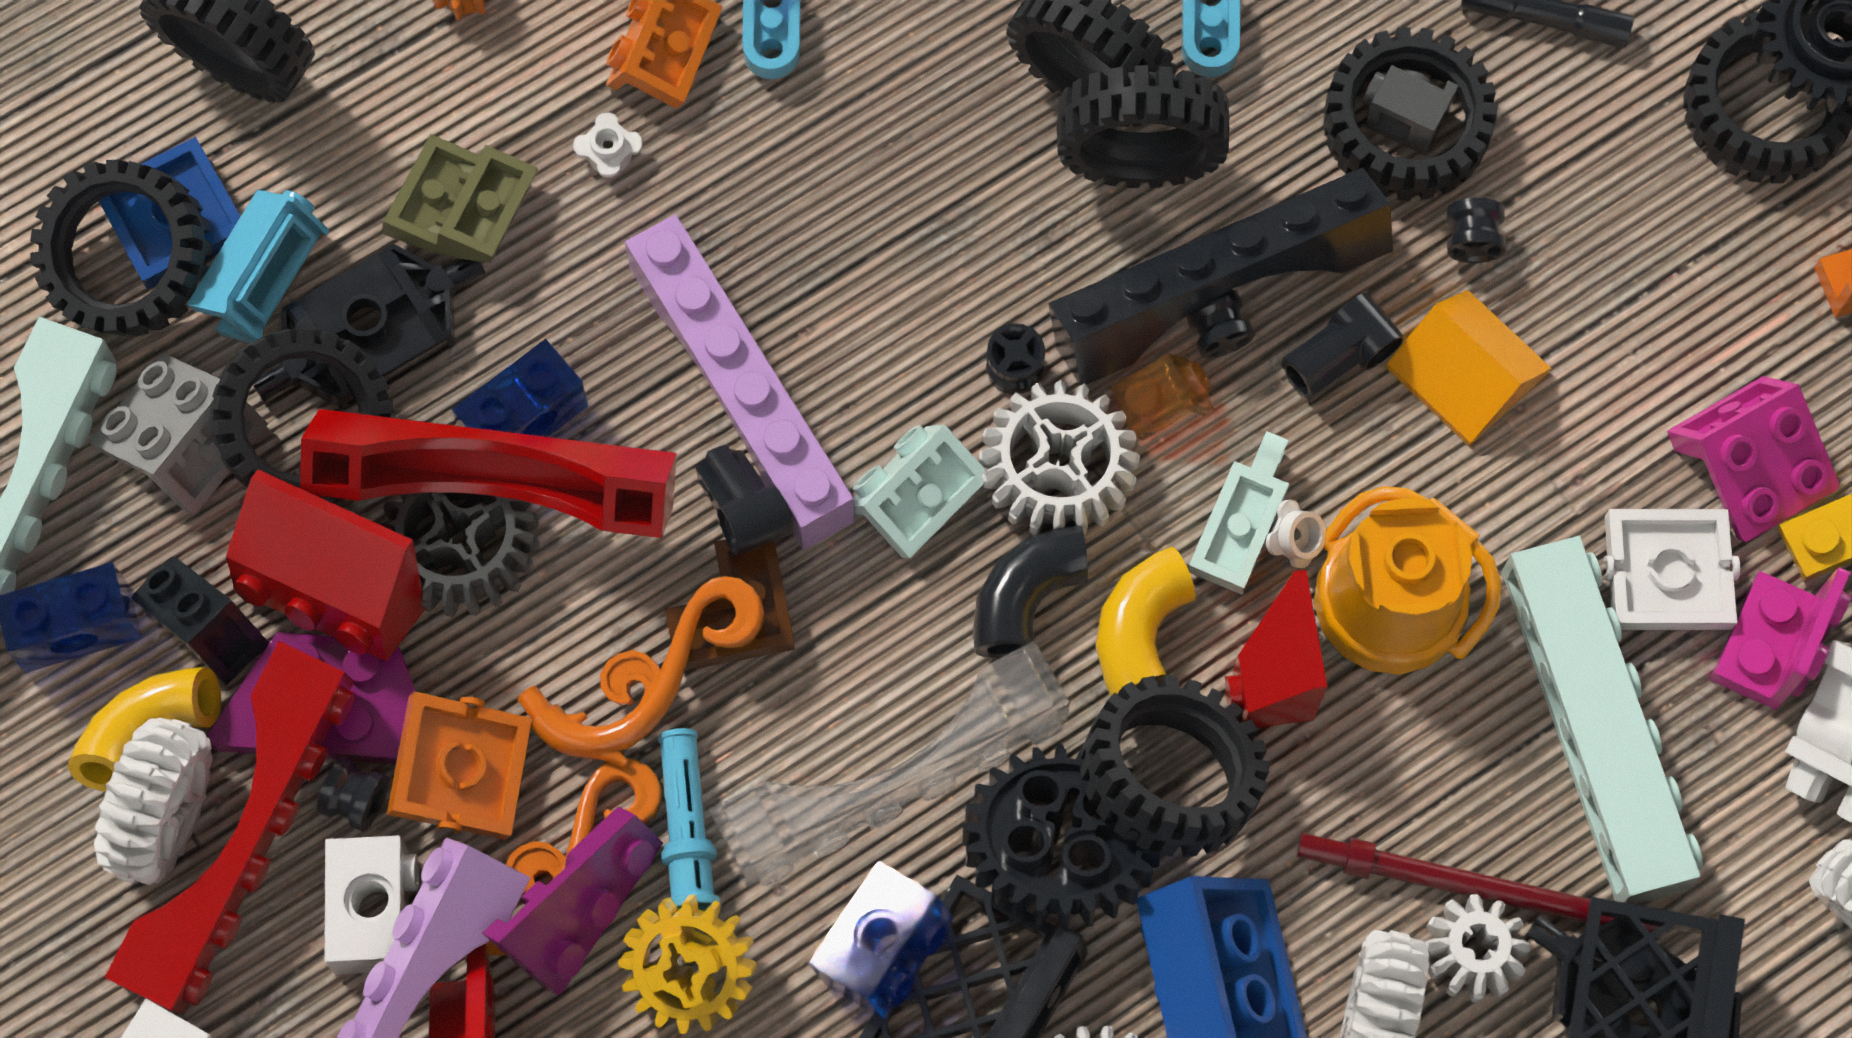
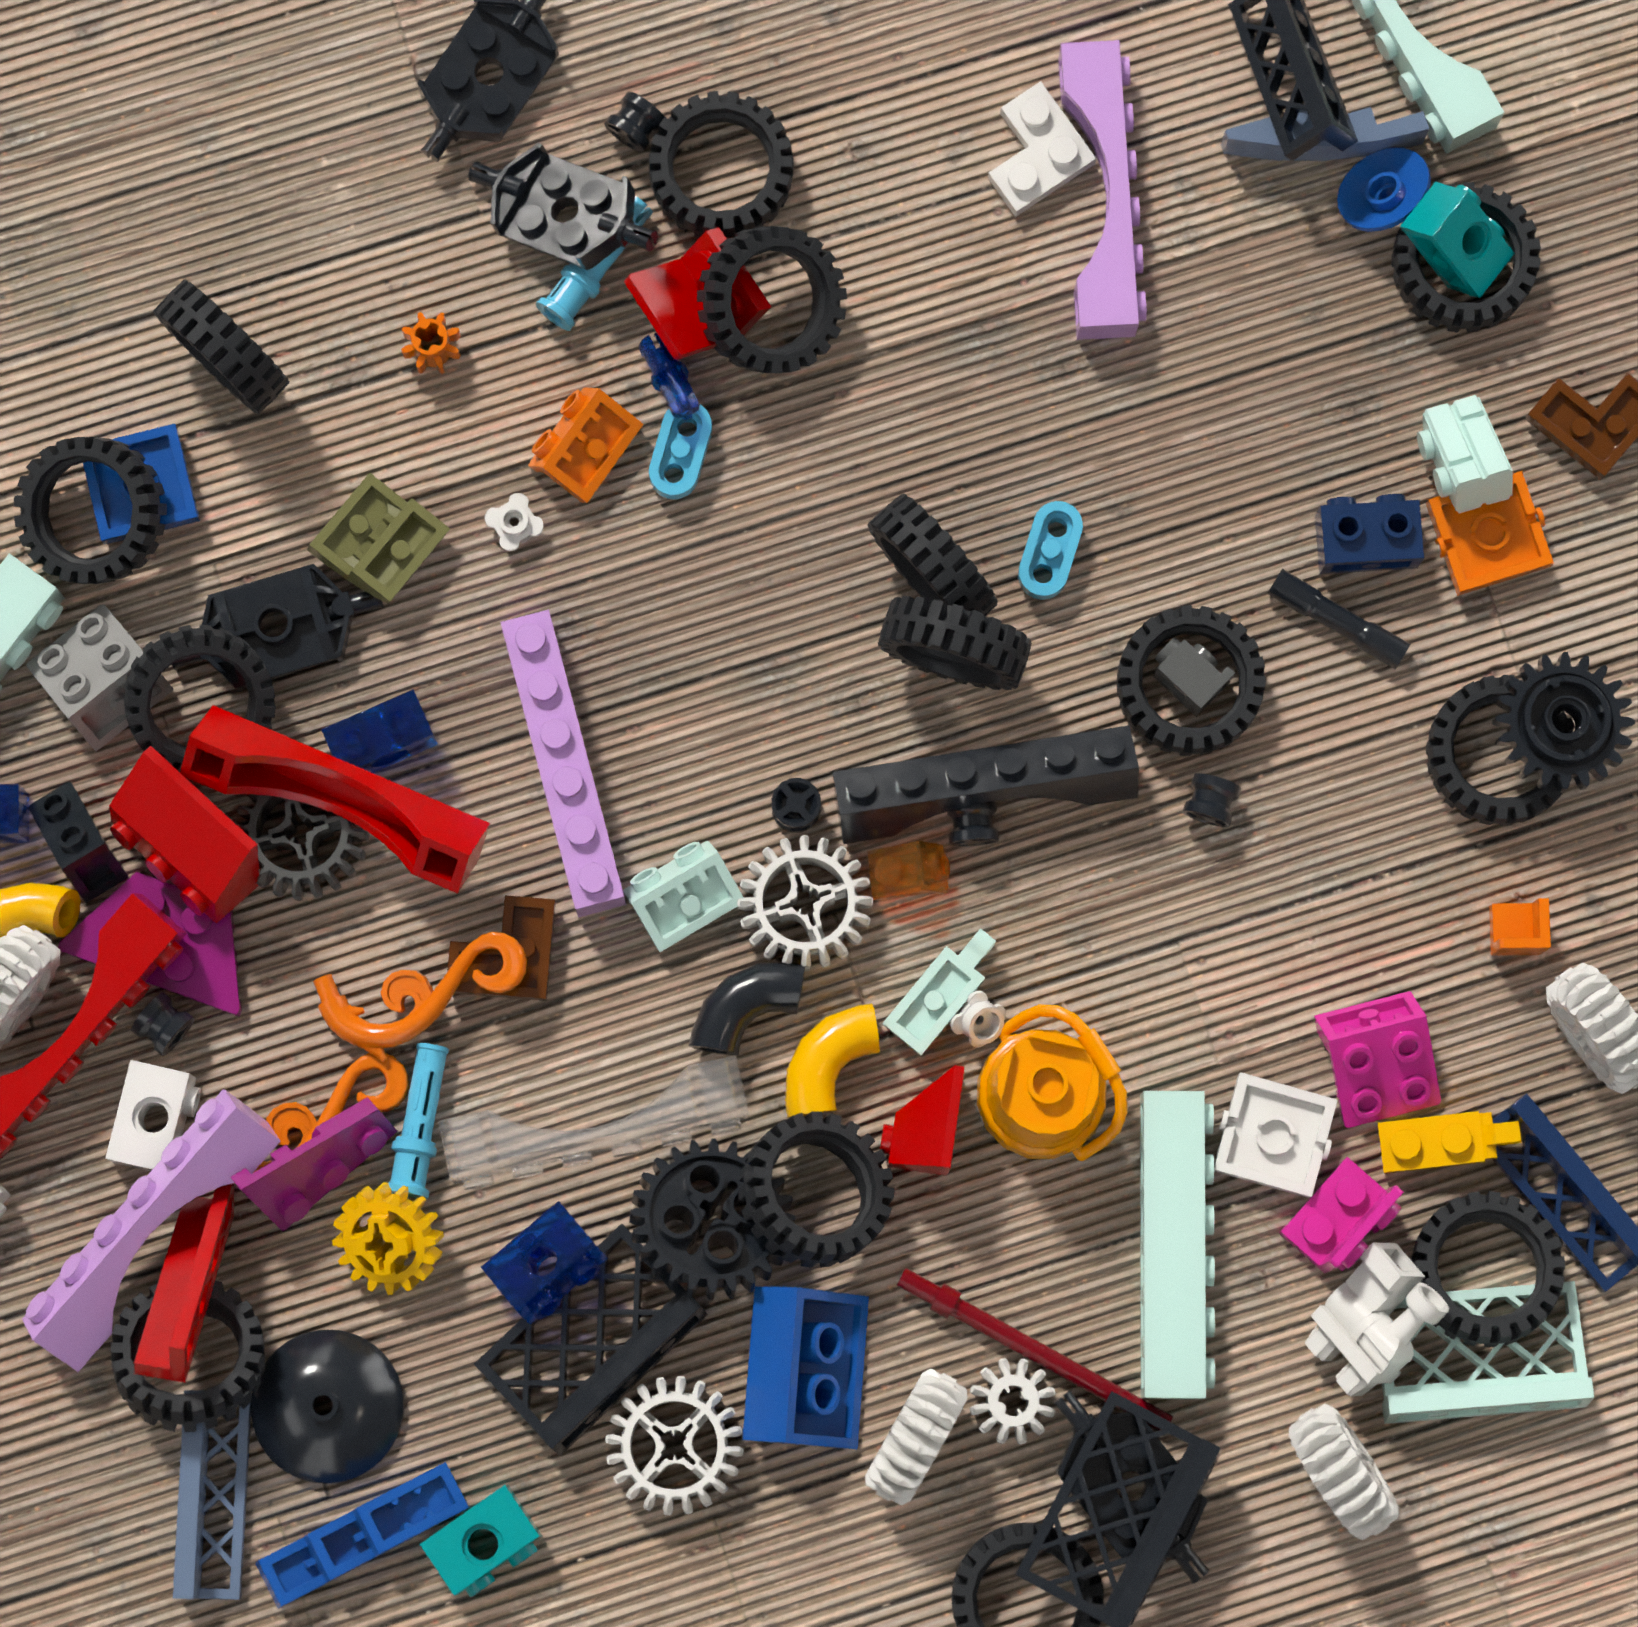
camera: 15 degrees right, 10 degrees up
medium azure window [186,189,330,343] -> none
orange plate [387,691,532,840] -> none
black piece [696,444,793,556] -> none
black piece [1281,293,1405,402] -> none
light orange slope [1385,290,1552,447] -> none

